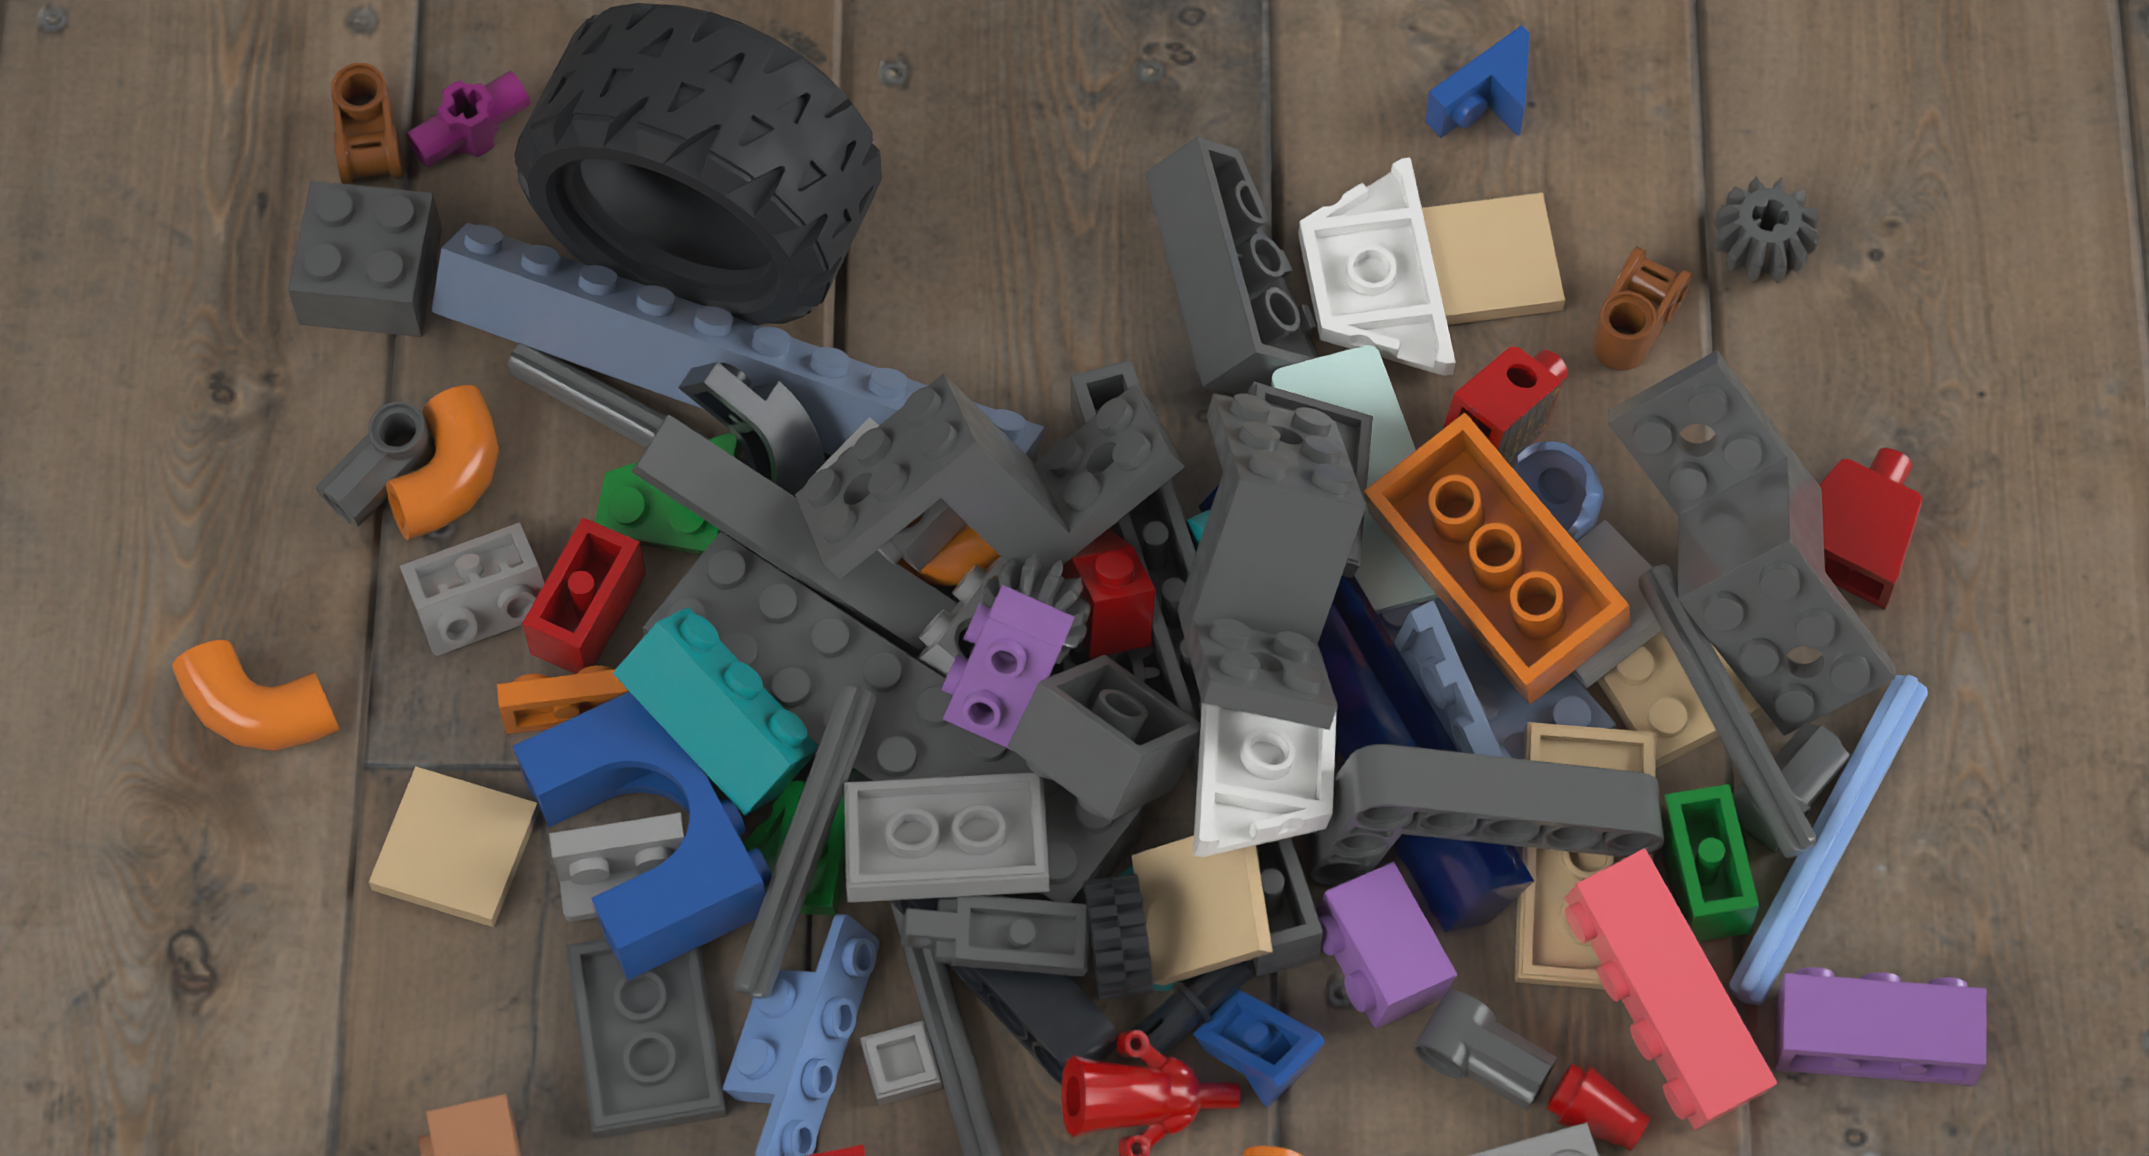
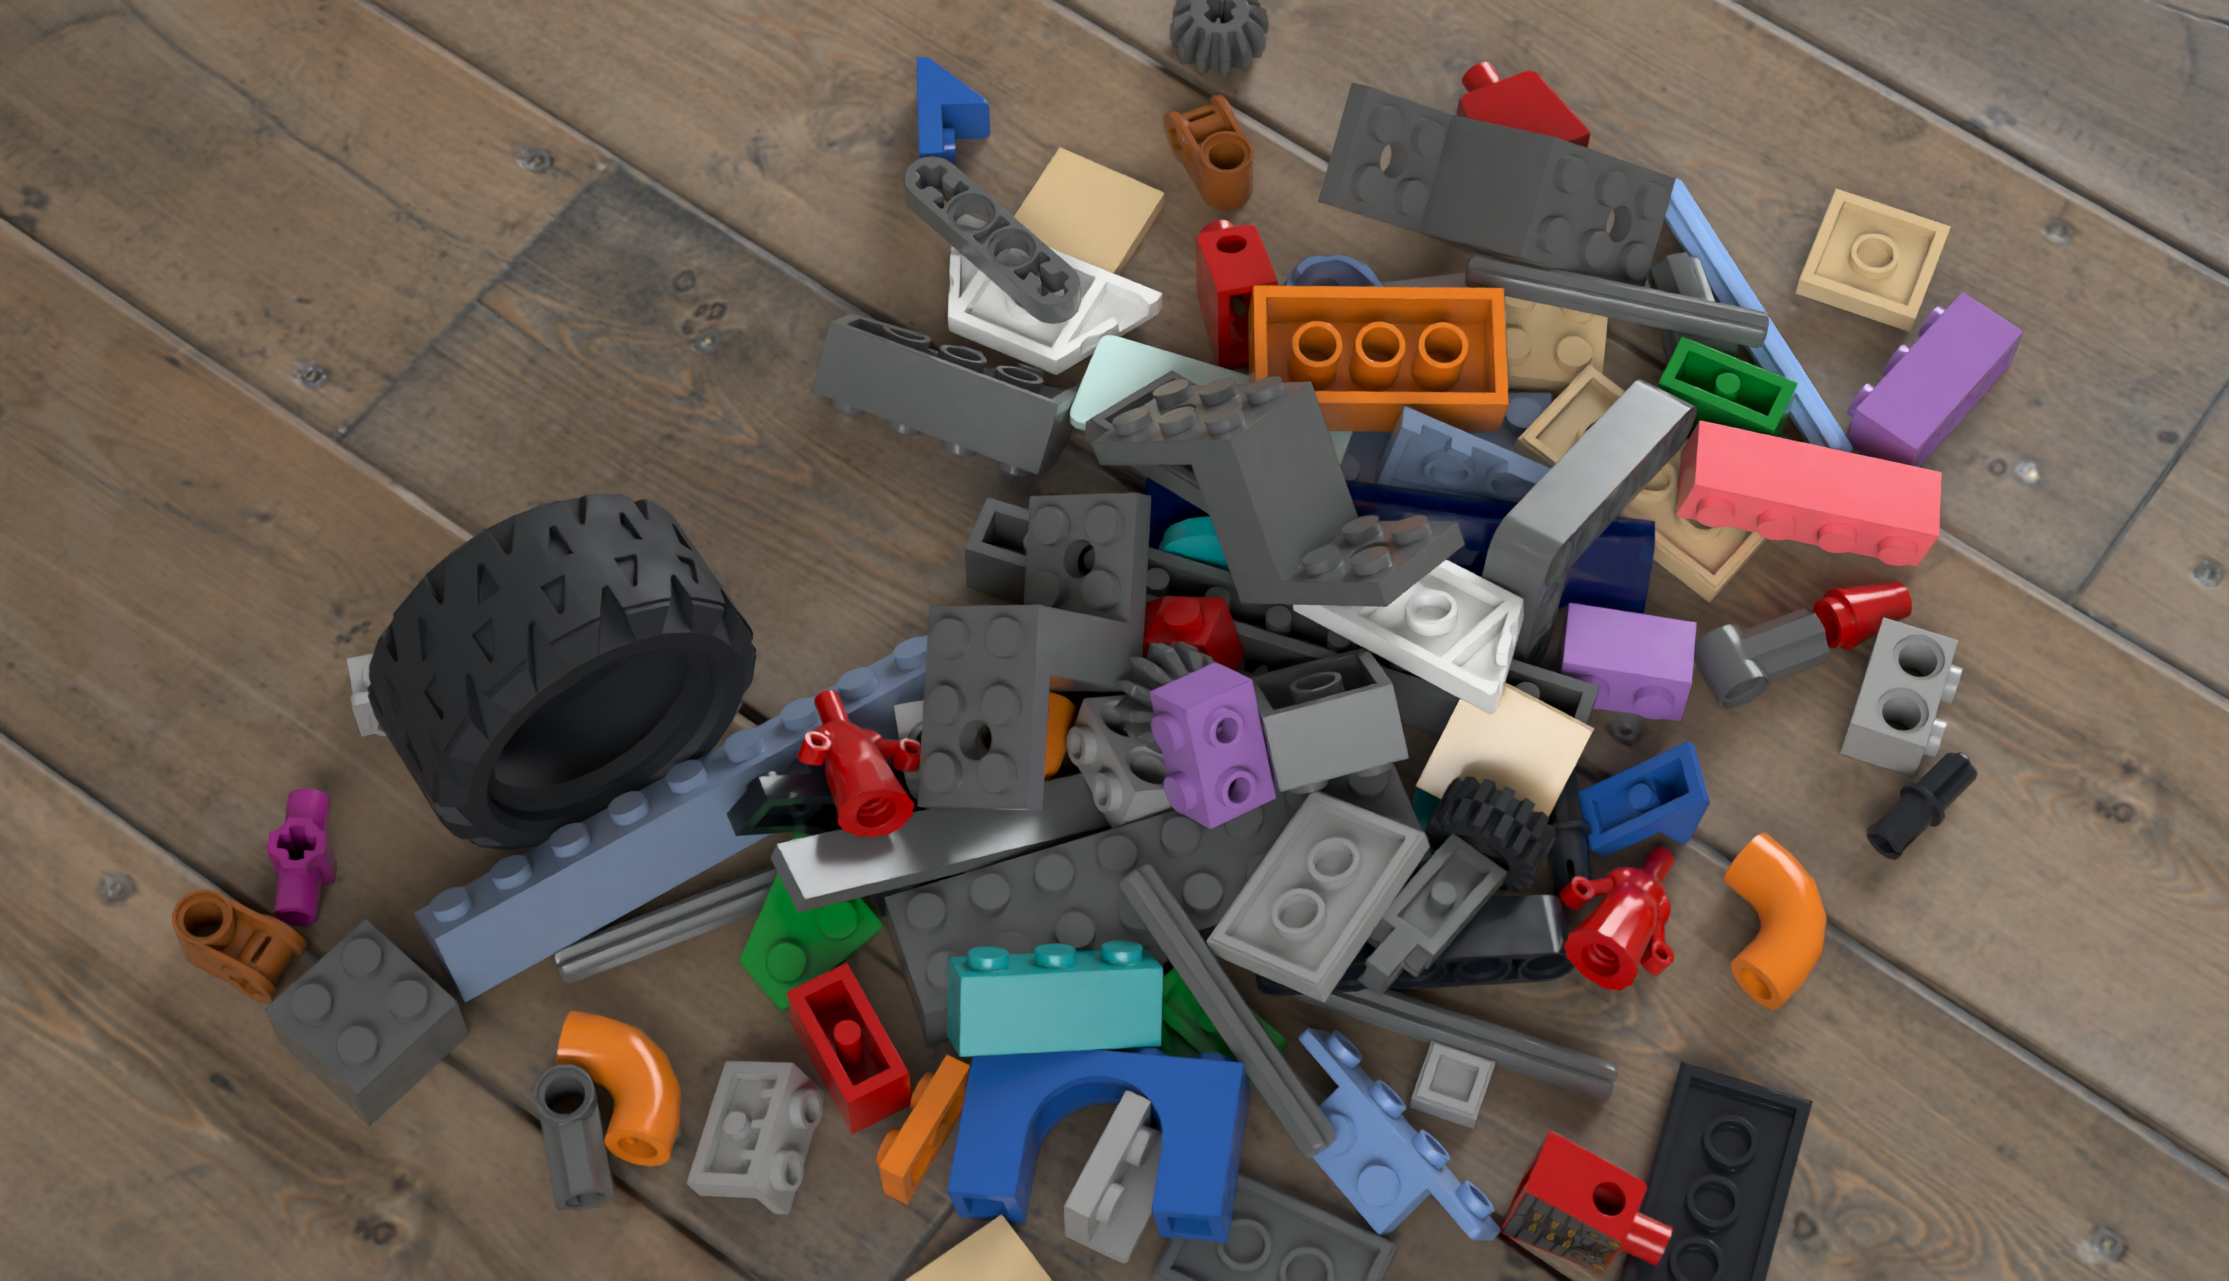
camera: 55 degrees left, 5 degrees down
none -> red piece [797,690,921,838]
none -> dark grey beam [904,156,1081,324]
none -> tan plate [1796,189,1951,332]

